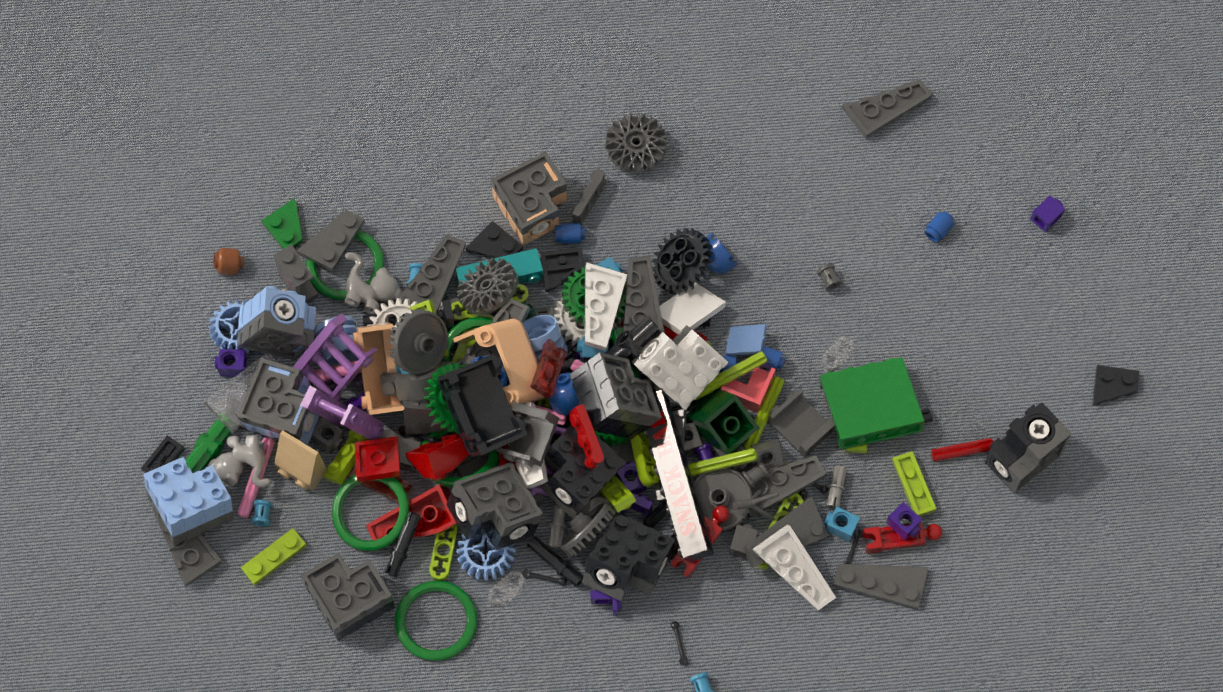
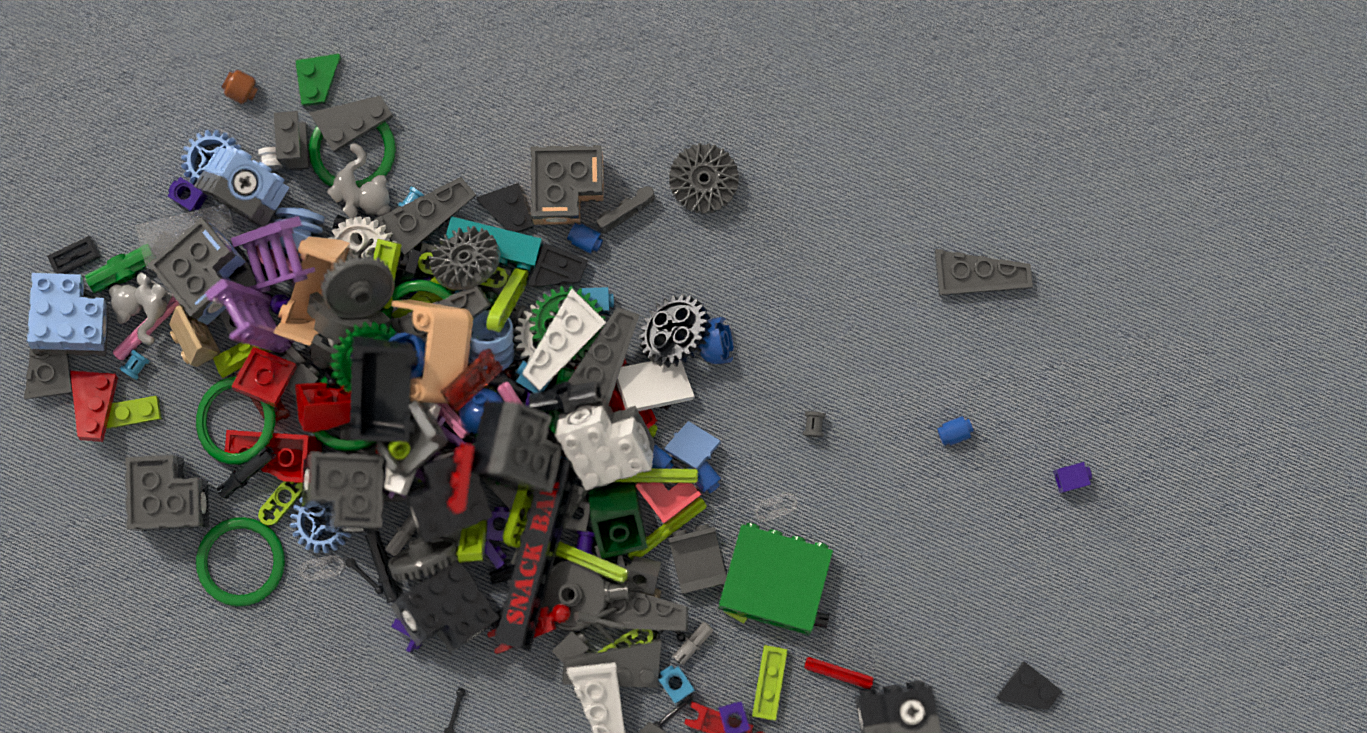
camera: 30 degrees right, 15 degrees up
none -> red wing [70,370,118,442]
none -> lime hinge [389,441,410,459]
none -> lime beam [487,268,528,332]

